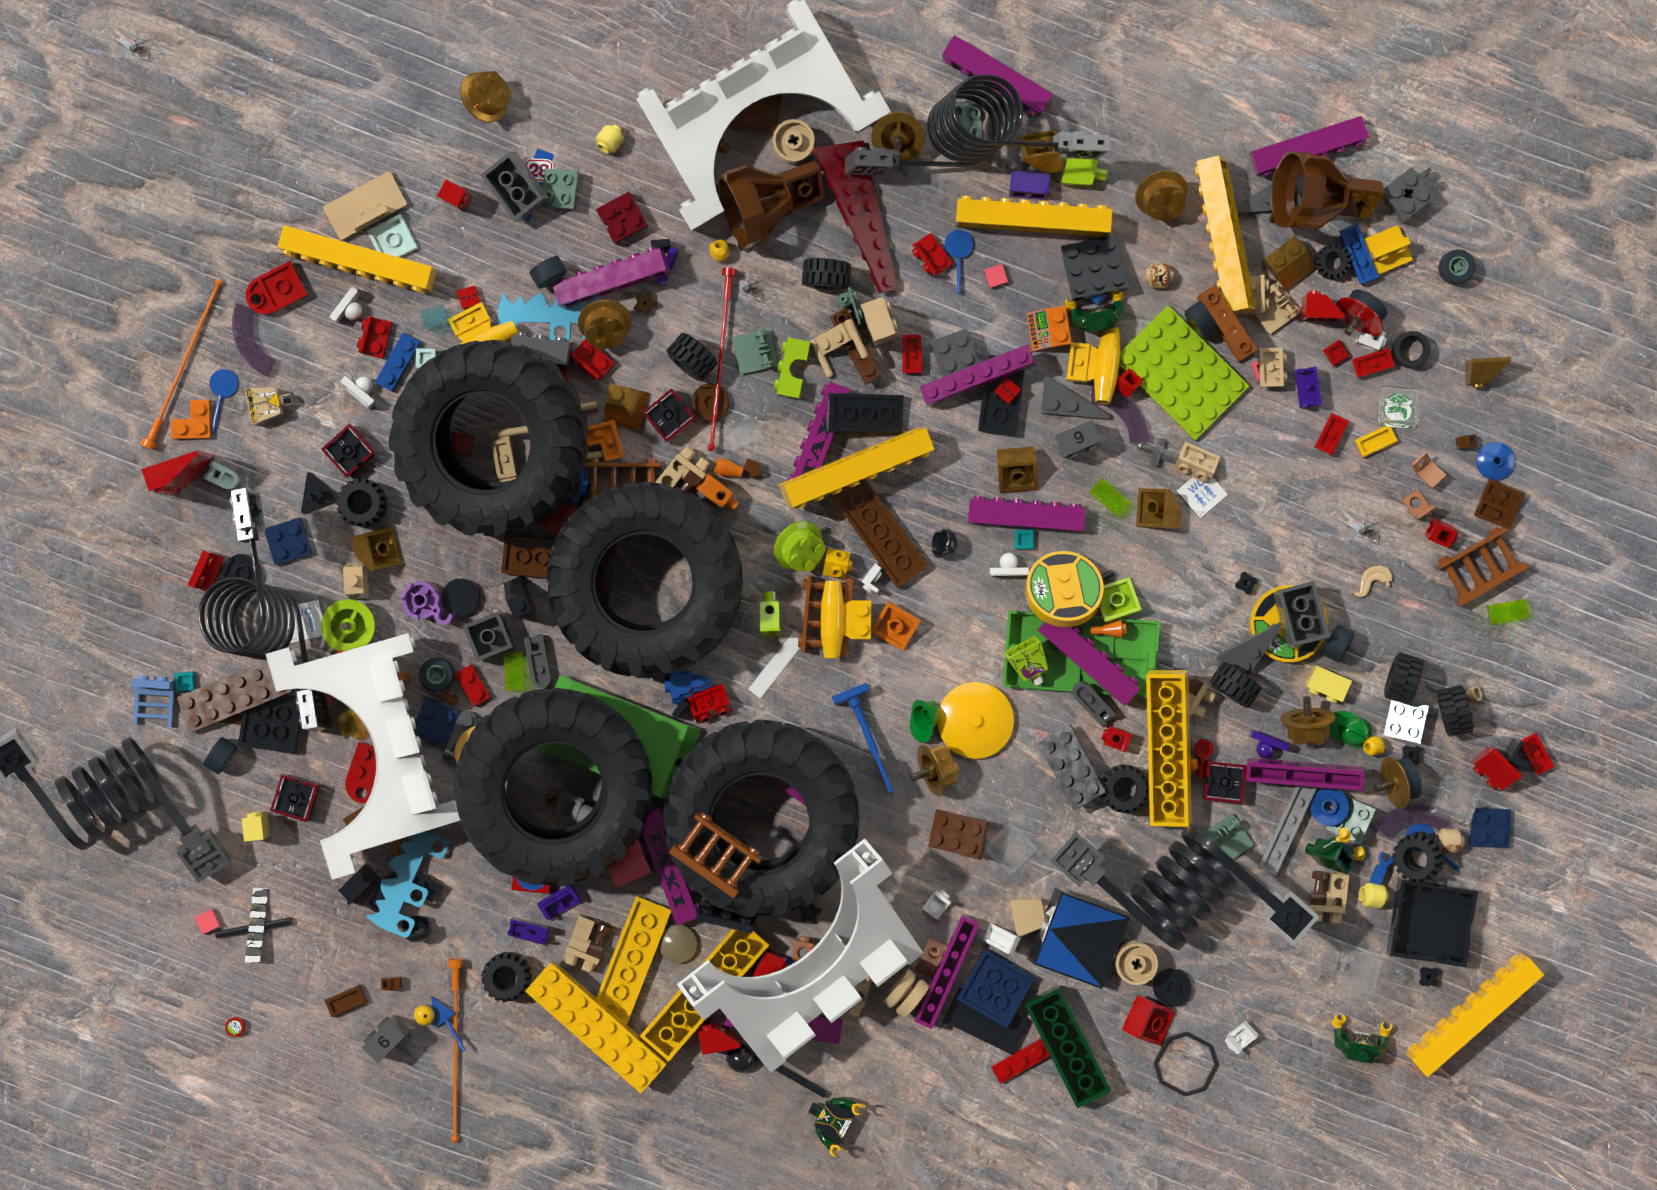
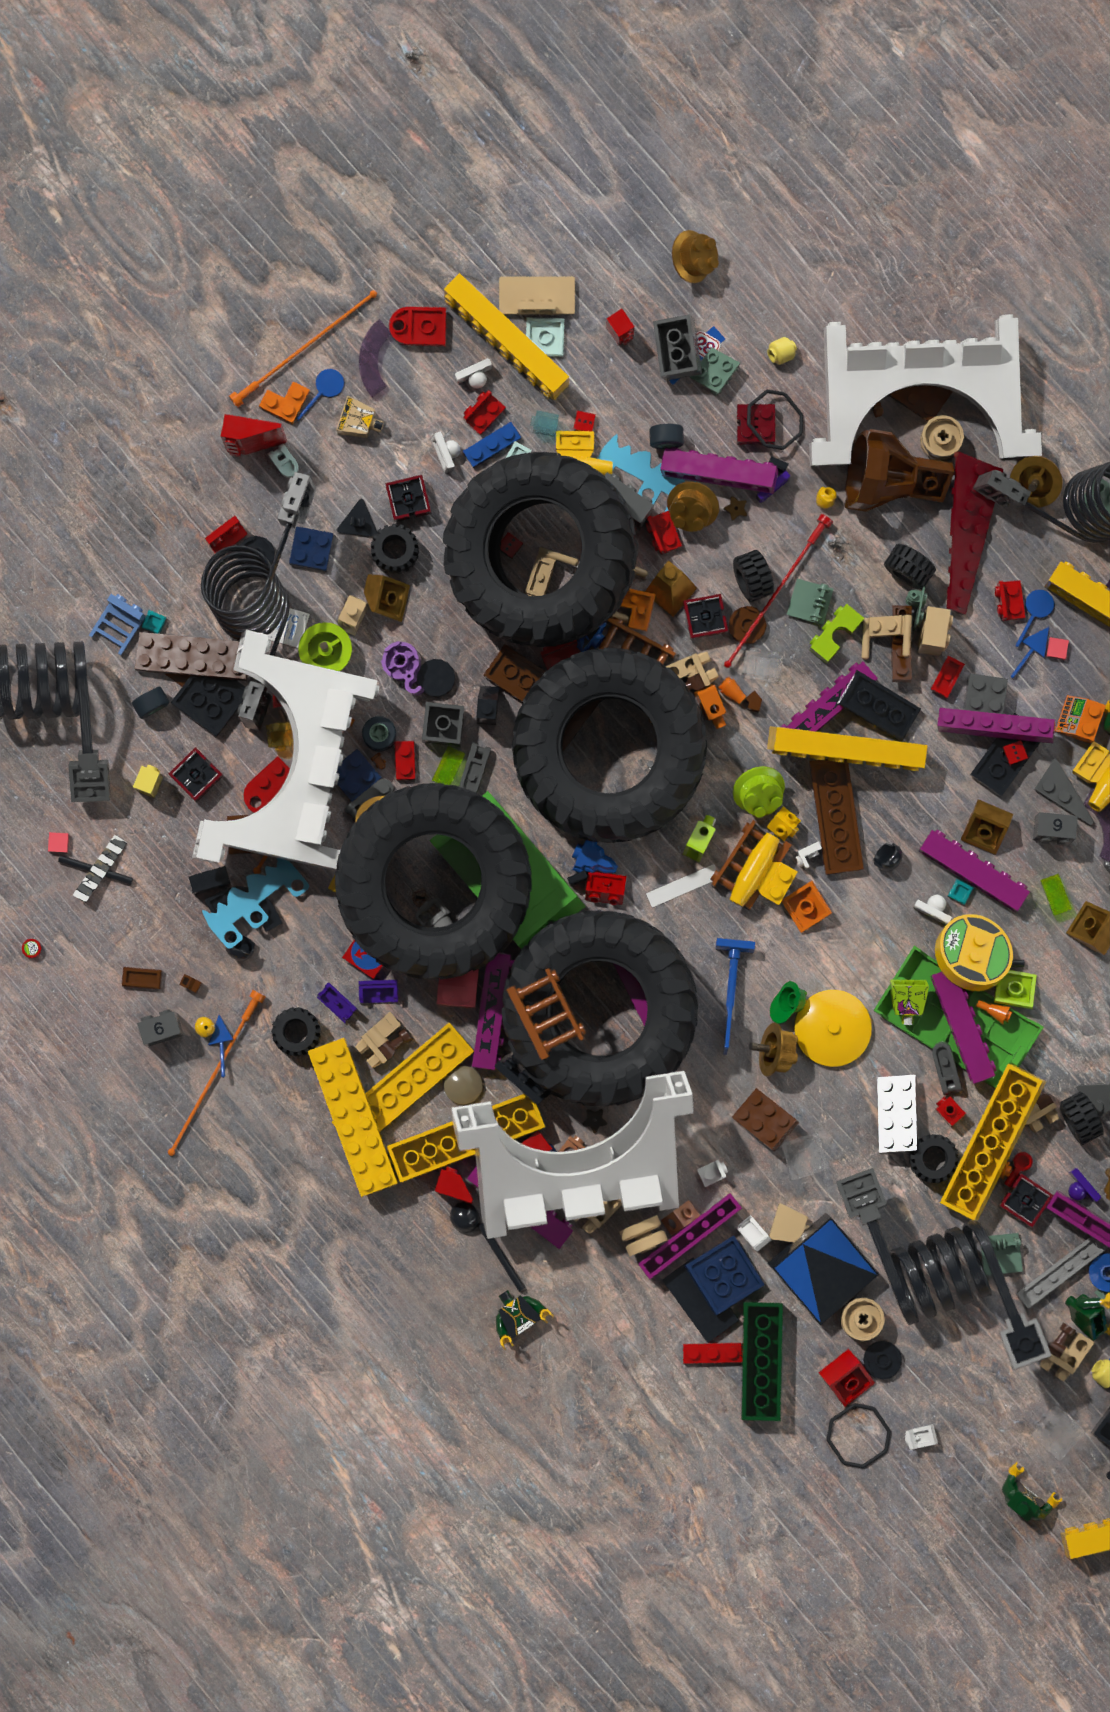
camera: 30 degrees right, 5 degrees down
none -> black piece [747,389,803,450]
none -> blue piece [1011,627,1049,678]

